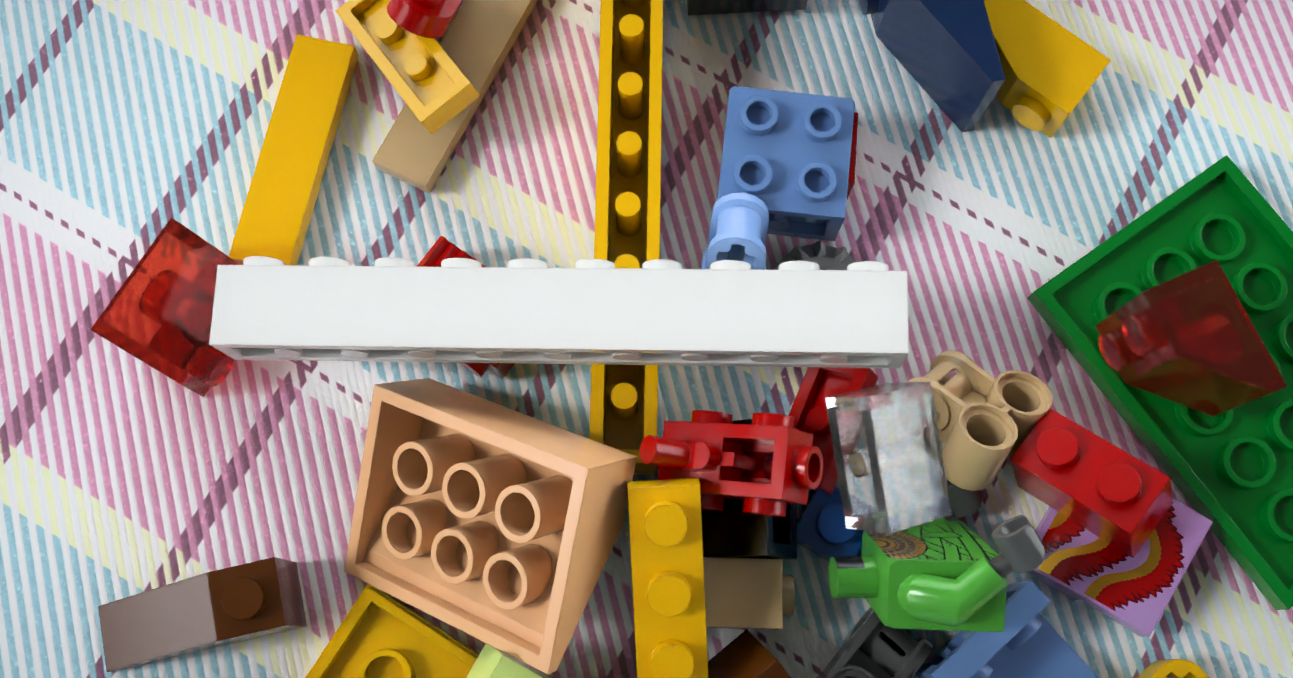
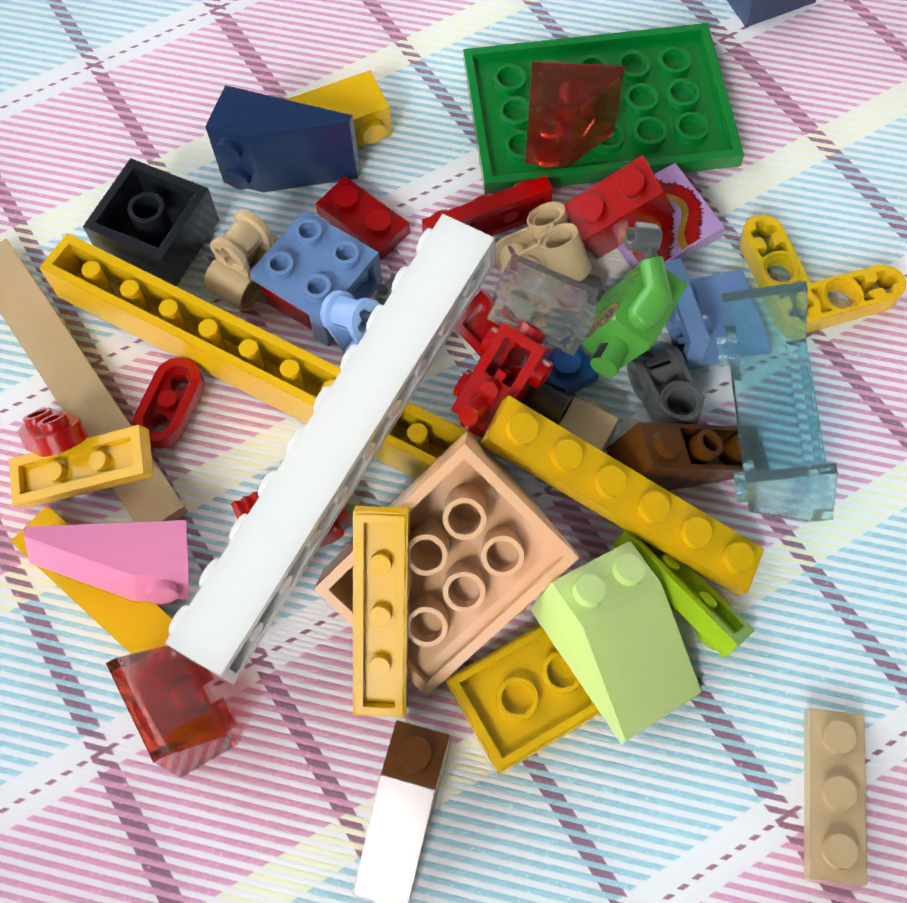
camera: 60 degrees left, 10 degrees down
none -> bright pink slope [24,520,189,604]
none -> red plate [133,357,205,449]
none -> tan piece [204,209,280,311]
none -> red plate [315,176,410,261]
none -> yellow tile [353,506,410,717]
none -> red plate [421,175,553,236]

